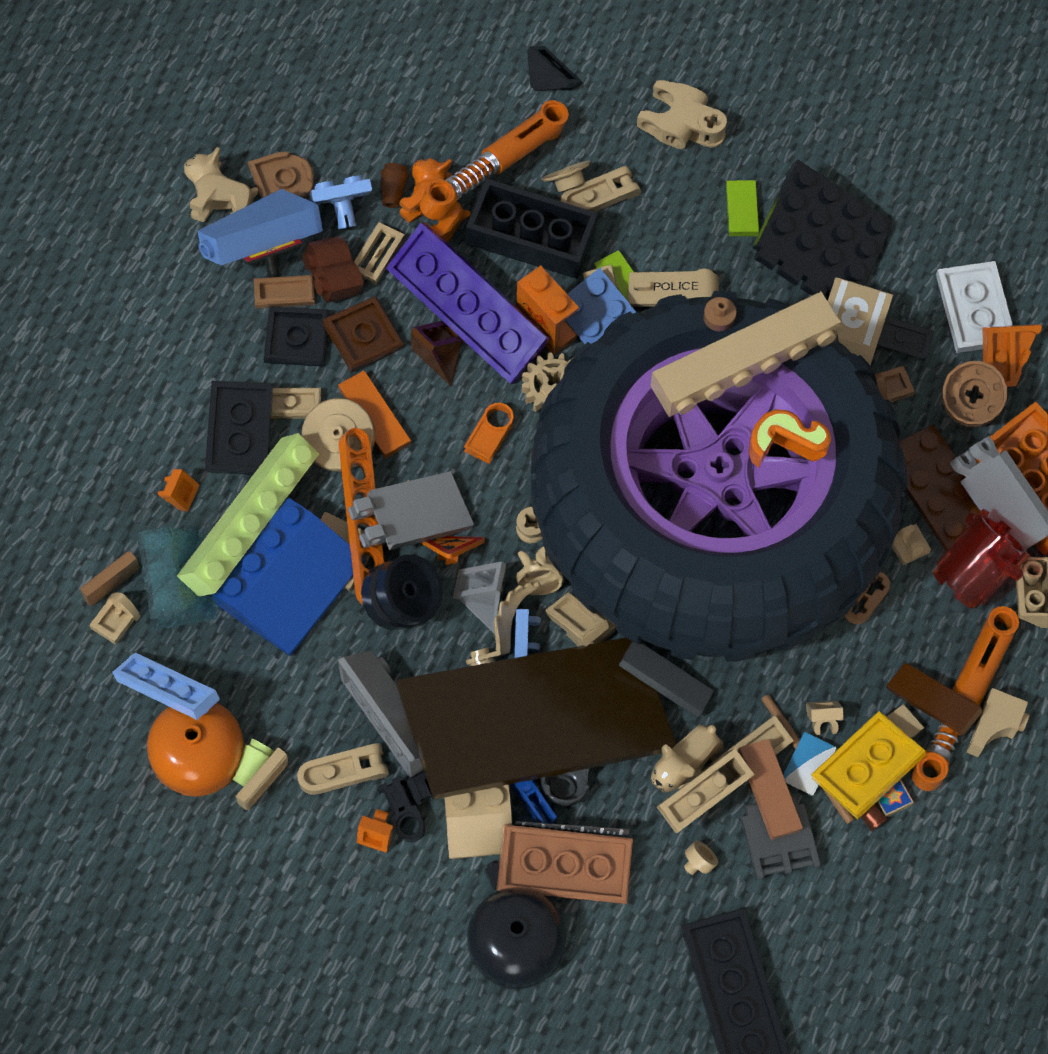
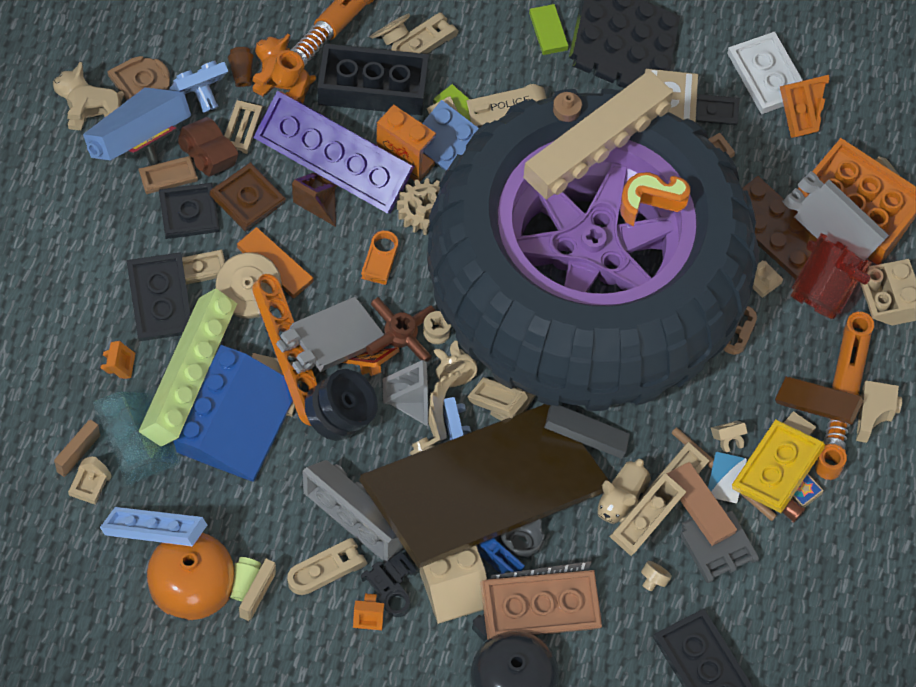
camera: 15 degrees left, 5 degrees down
medium nougat wheel [942,361,1007,427] -> none
none -> copper bar [366,297,435,363]

